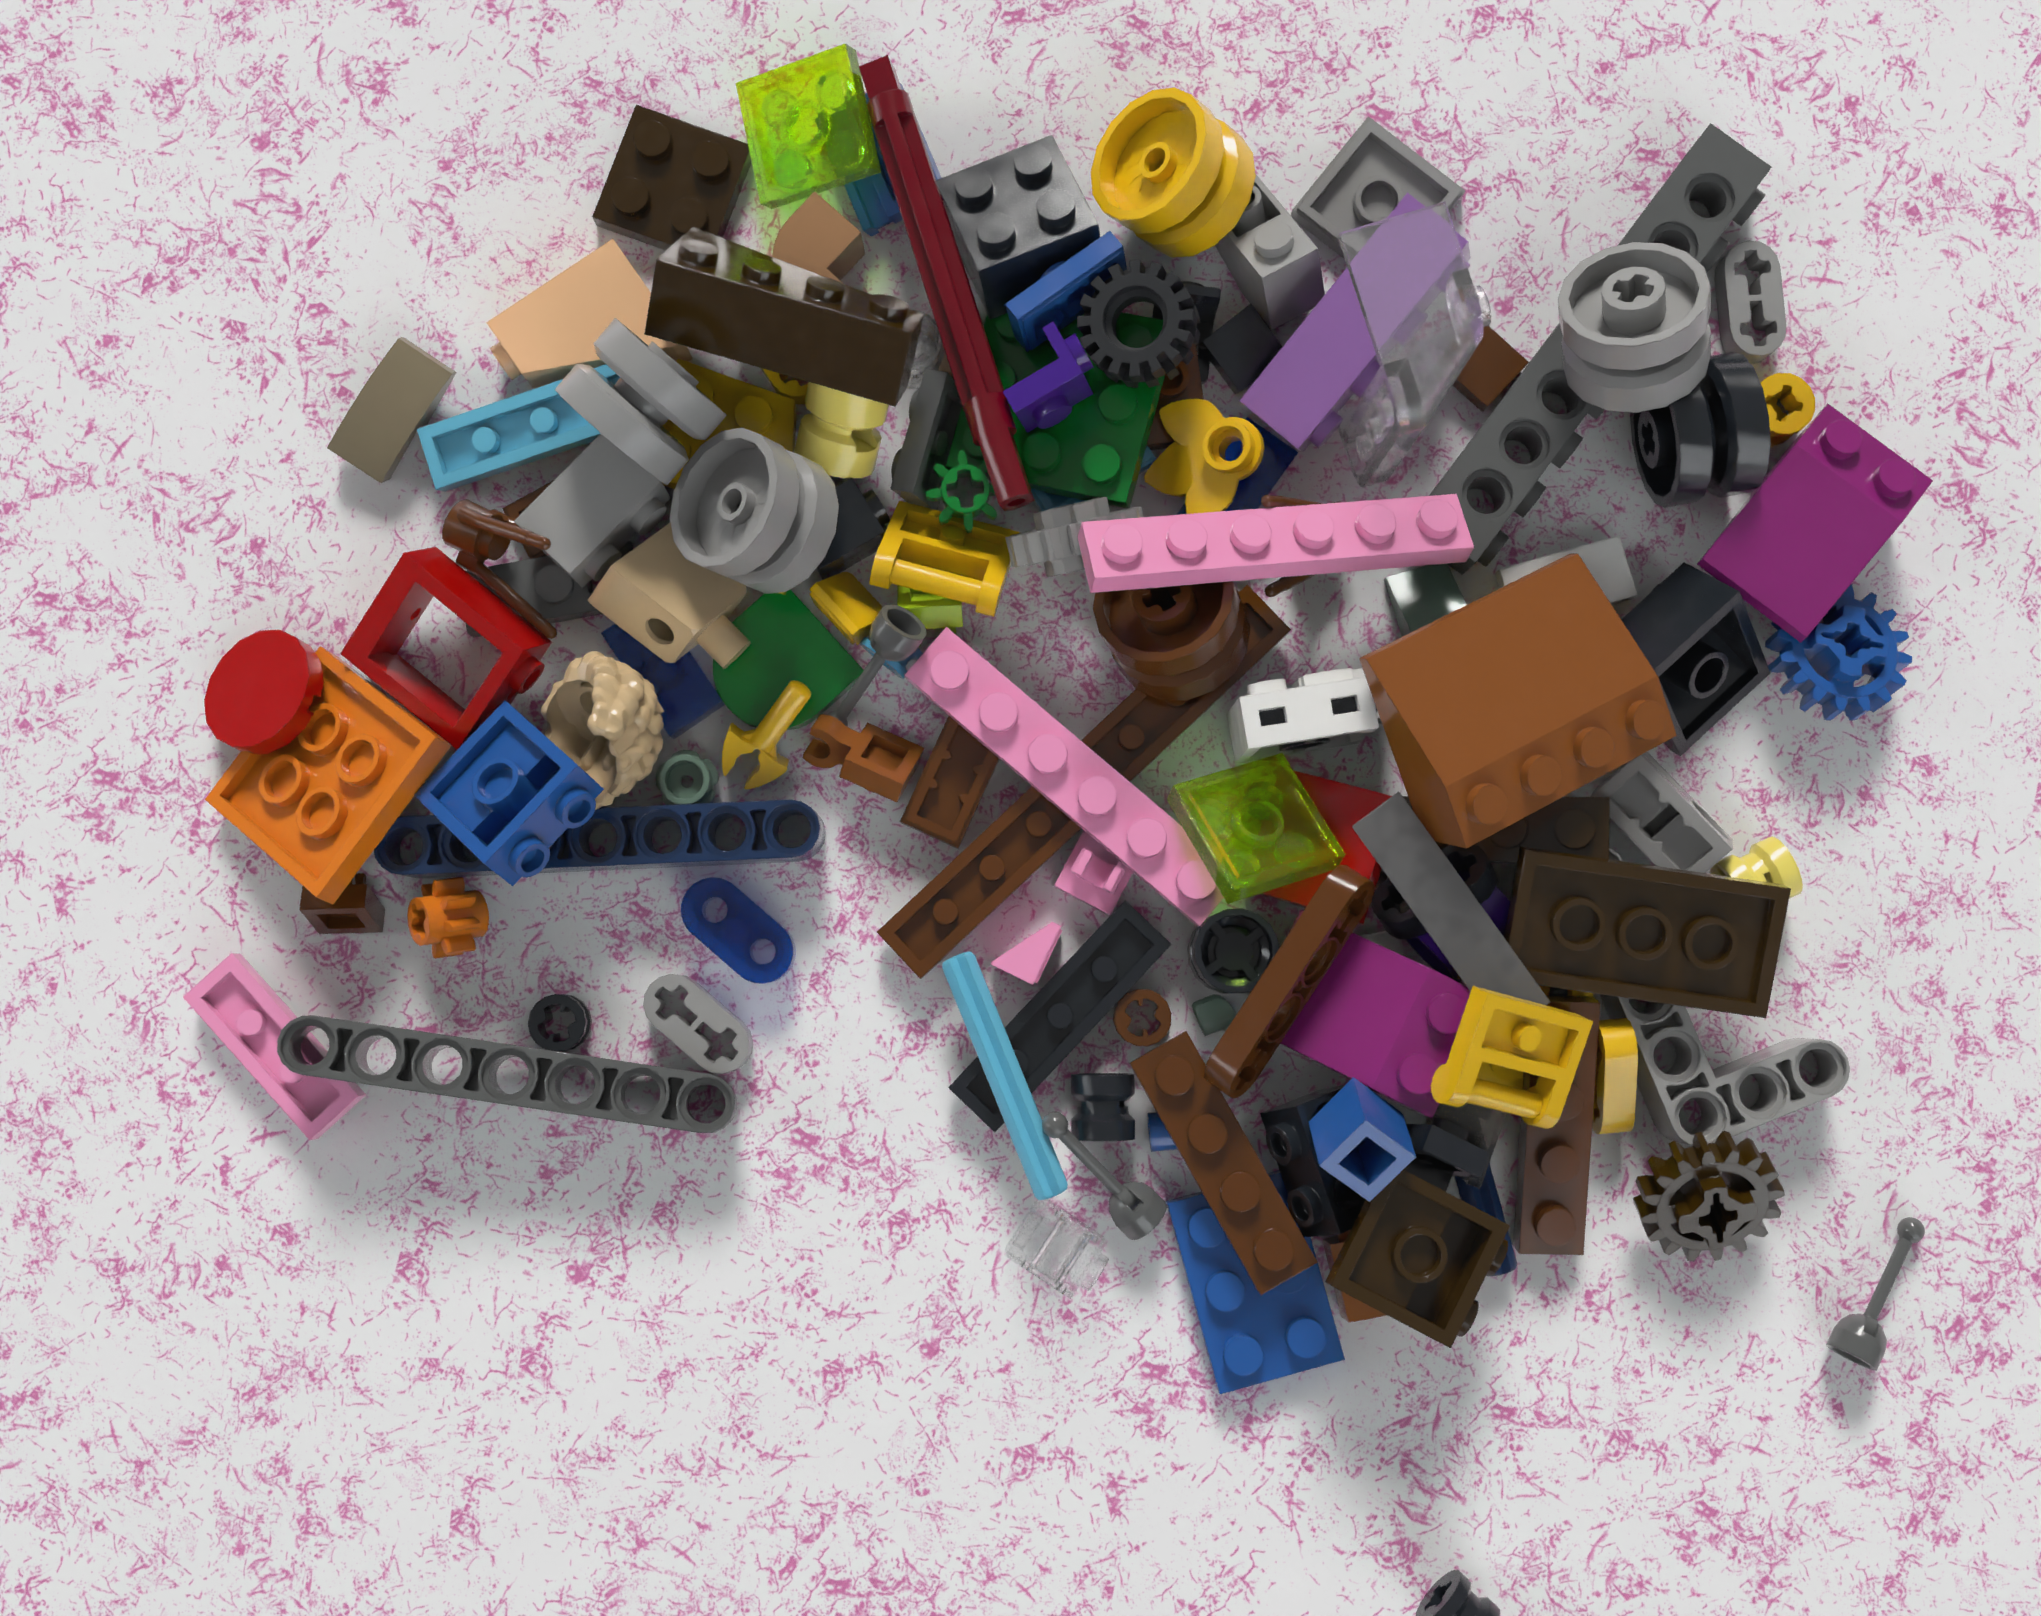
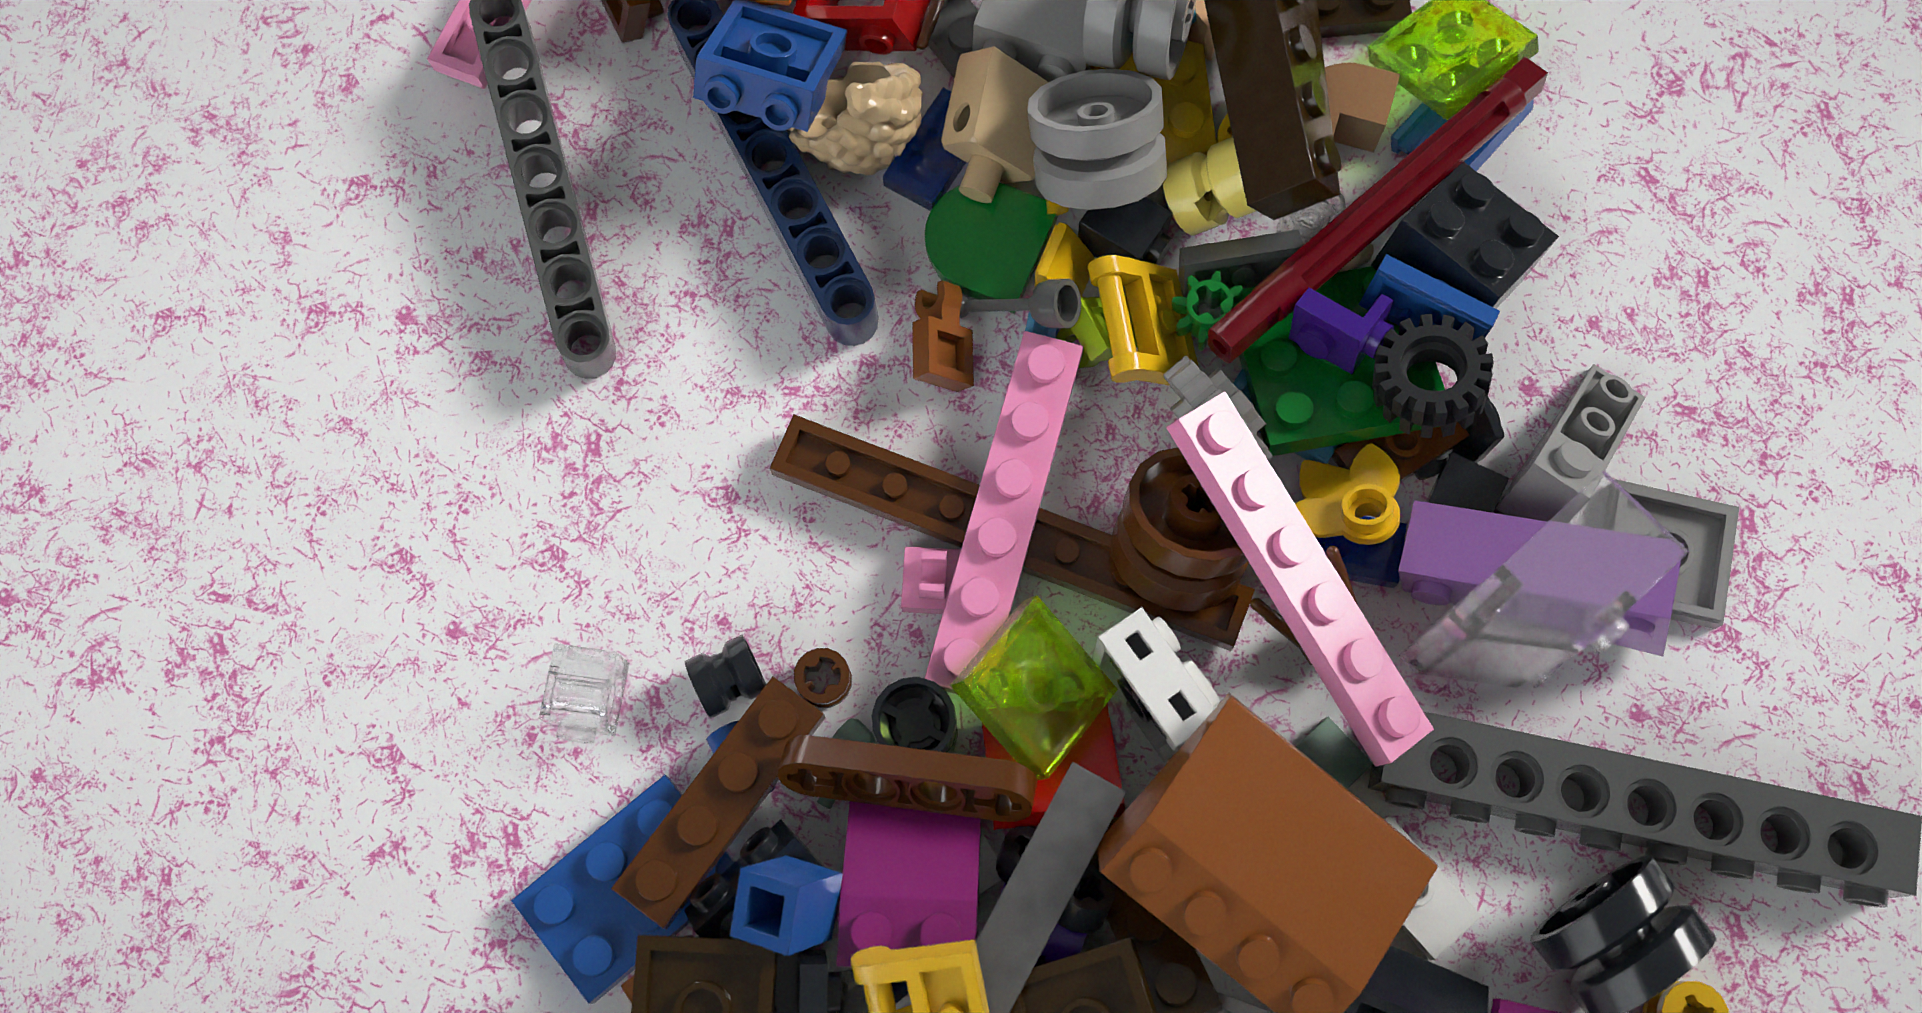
camera: 70 degrees right, 10 degrees down
orange gear [407,877,489,959] -> none
black bush [528,994,592,1052] -> none
light grey beam [643,974,753,1074] -> none
sand green plate [656,750,719,805] -> none
clear blue plate [681,877,796,984] -> none
yellow bar [722,680,811,790] -> none
reddish brown plate [900,716,1000,849] -> none
medium azure axle [942,952,1068,1200] -> none
black plate [948,900,1172,1132] -> none
bright pink slope [990,922,1063,985] -> none
dark grey hinge [1042,1112,1167,1240] -> none
yellow wheel [1091,87,1256,258] -> none
reddish brown tile [1437,321,1529,413] -> none
light grey wheel [1558,242,1711,413] -> none
light grey beam [1714,240,1787,365] -> none

